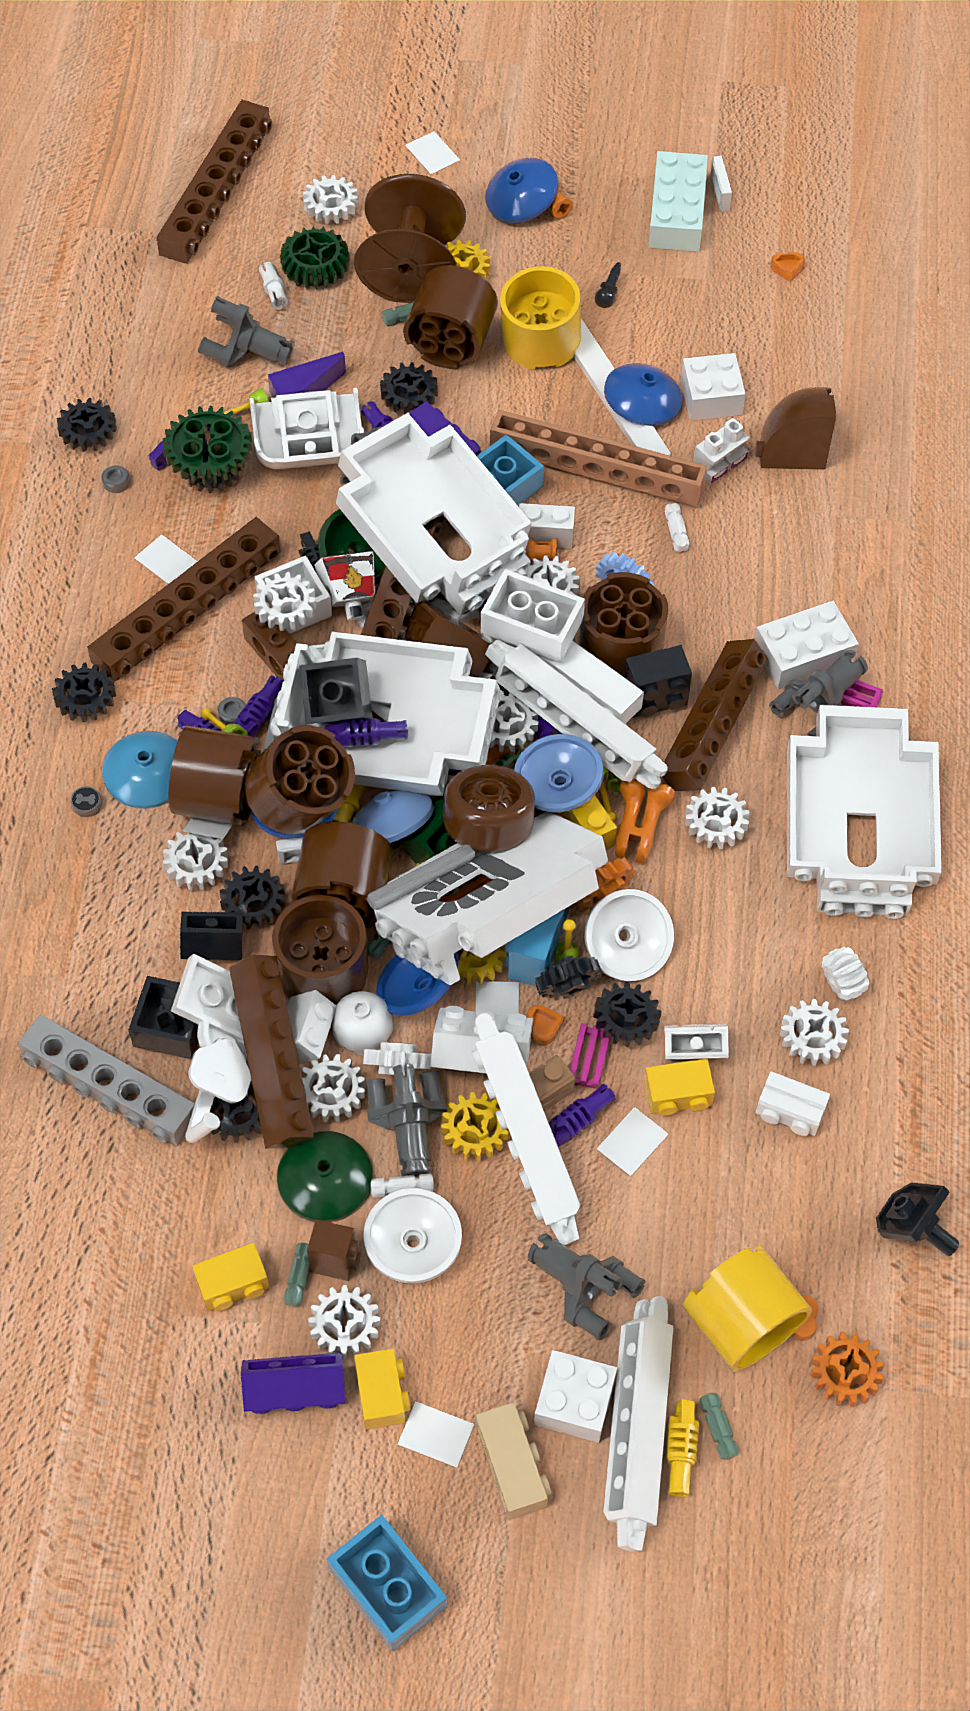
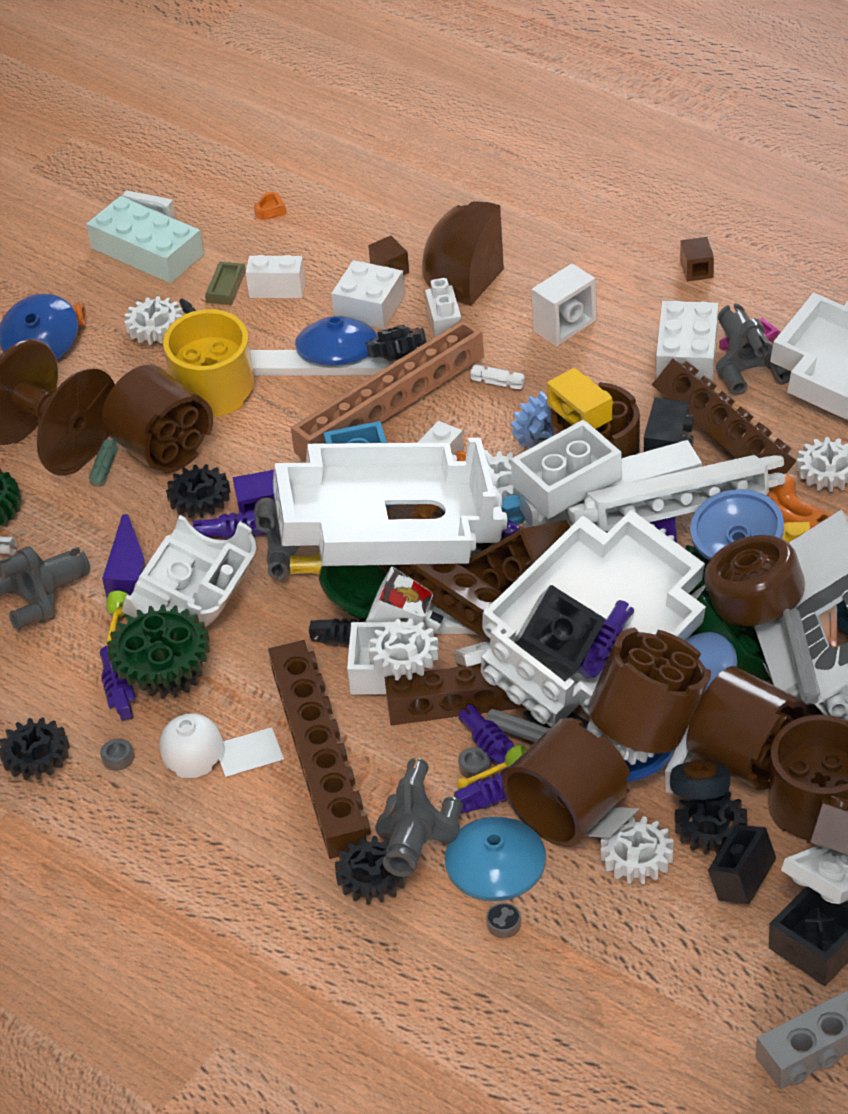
camera: 55 degrees left, 15 degrees down
none -> white gear [124,296,183,345]
none -> white cylinder [159,713,225,778]
none -> olive tile [205,262,246,305]
none -> white brick [246,255,306,298]
none -> black gear [365,324,427,361]
none -> reddish brown brick [368,235,409,275]
none -> dark grey wheel [375,758,463,877]
none -> white brick [532,264,596,346]
none -> yellow brick [547,367,613,429]
none -> black wheel [670,761,730,800]
none -> reddish brown brick [680,237,714,282]

